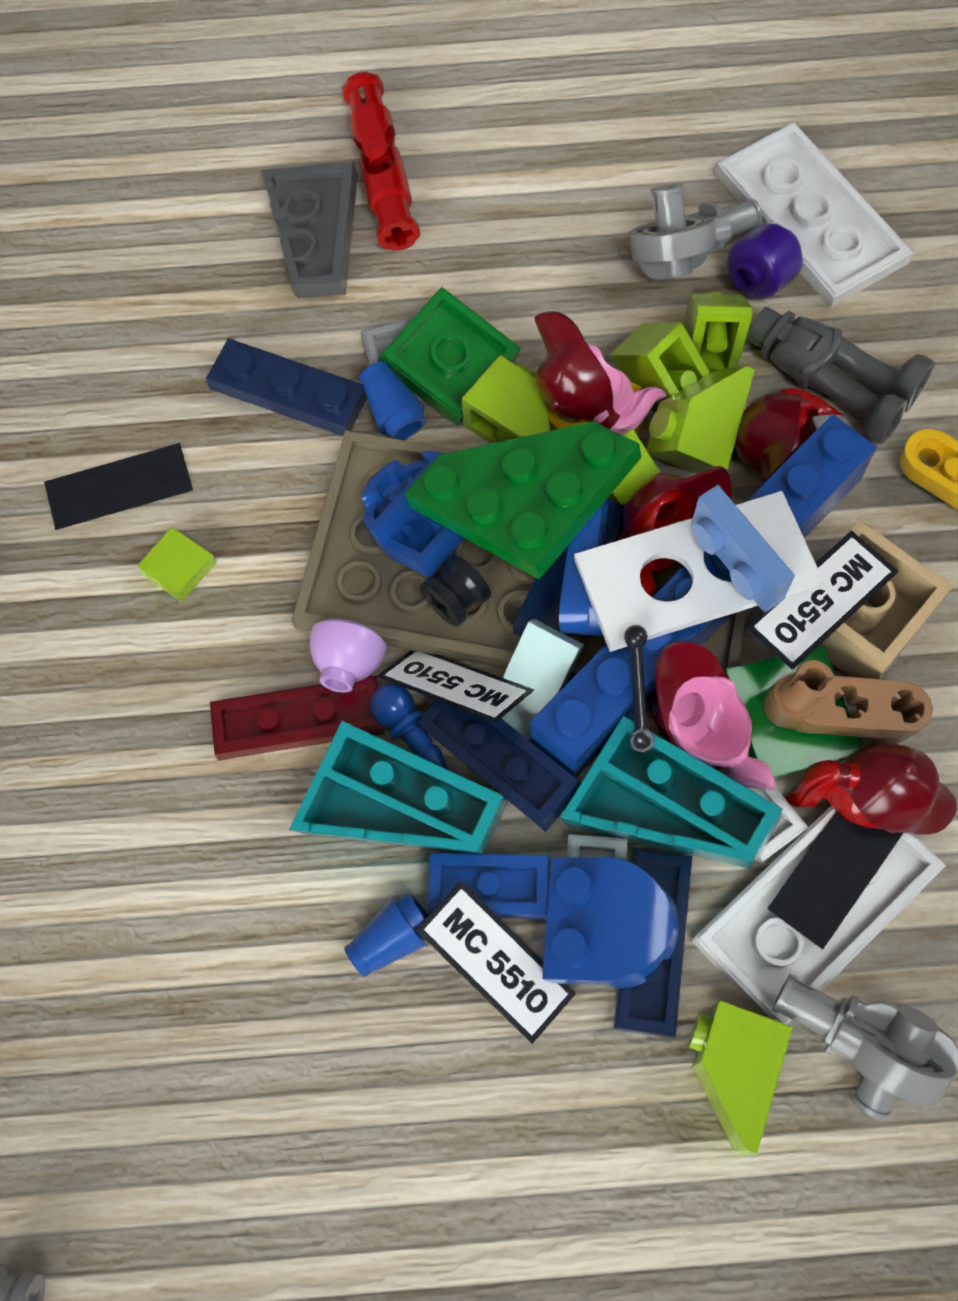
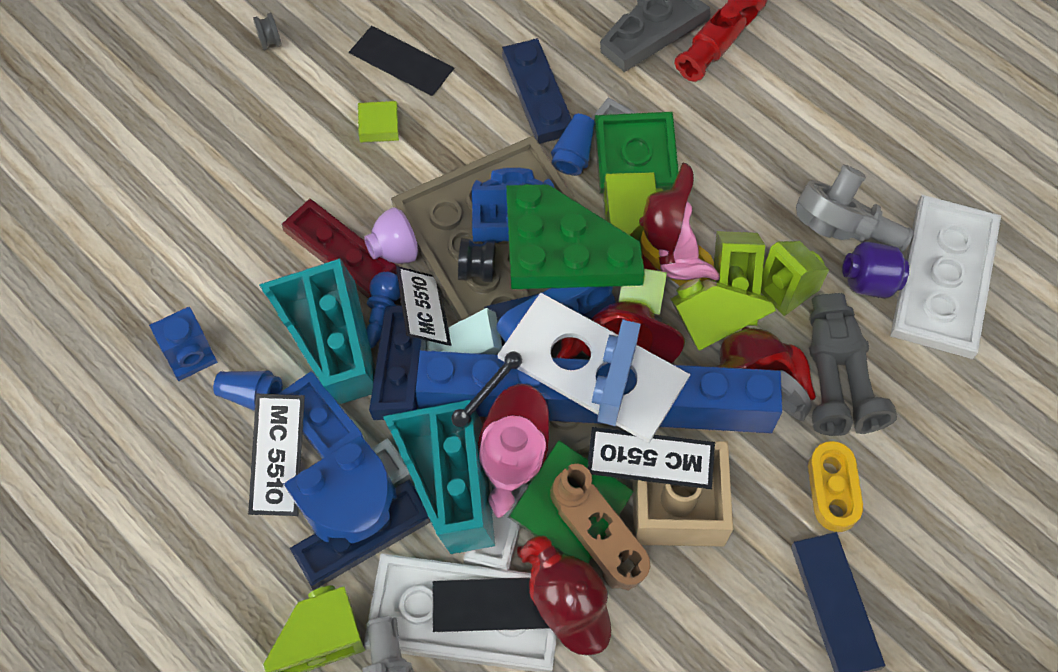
camera: 45 degrees right, 5 degrees down
none -> blue brick [149,306,218,381]

